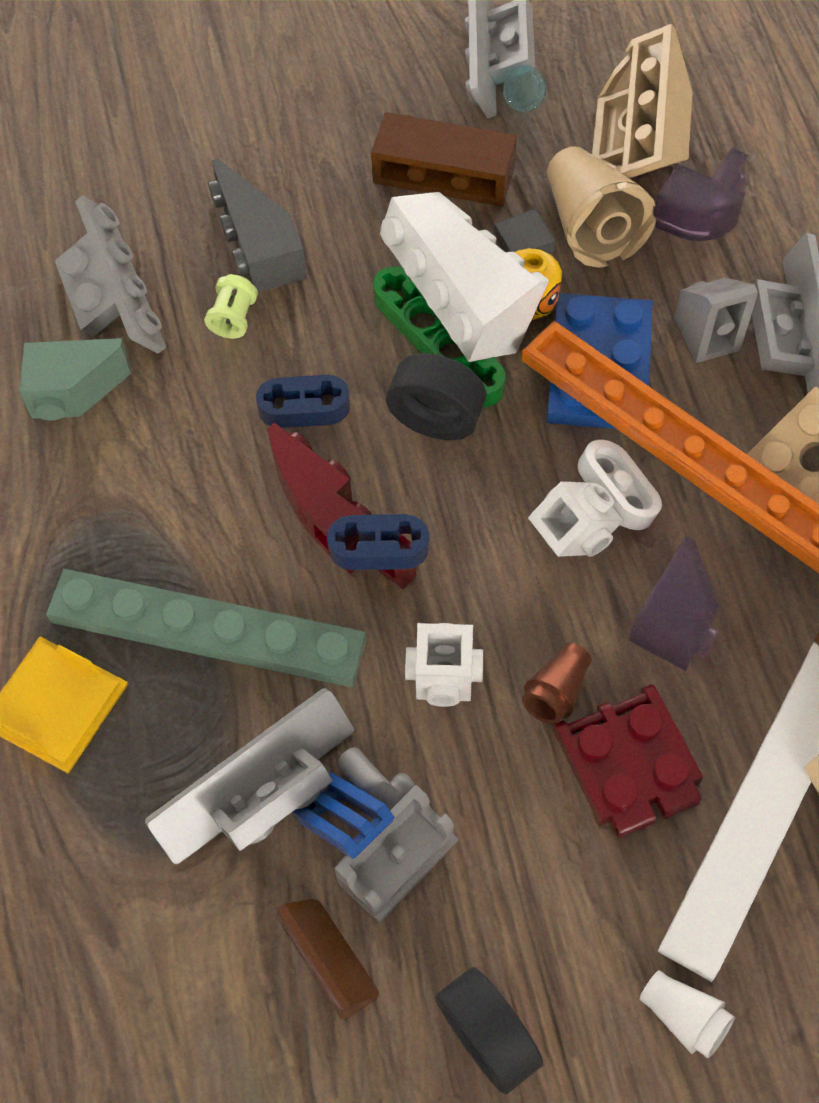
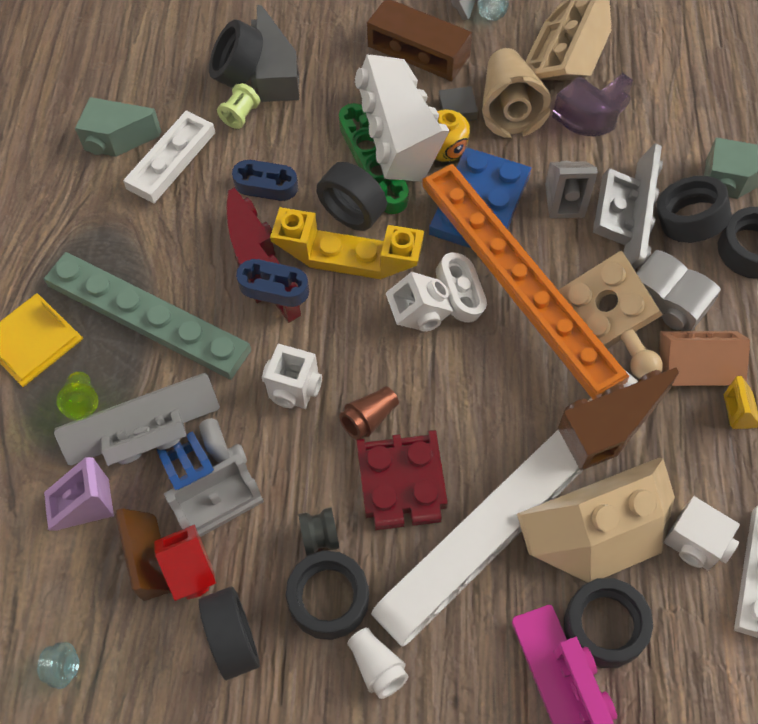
camera: 15 degrees right, 0 degrees up
light grey bracket [55,195,166,353] -> none
slope [629,536,720,671] -> none
none -> lavender slope [44,457,114,530]
none -> clear neon green cone [56,372,98,420]
none -> white plate [123,111,216,203]
none -> red brick [154,524,216,601]
none -> black tyre [209,19,263,88]
none -> yellow slope [270,207,424,280]
none -> black tyre [285,551,369,640]
none -> pearl dark grey wheel [298,507,340,556]

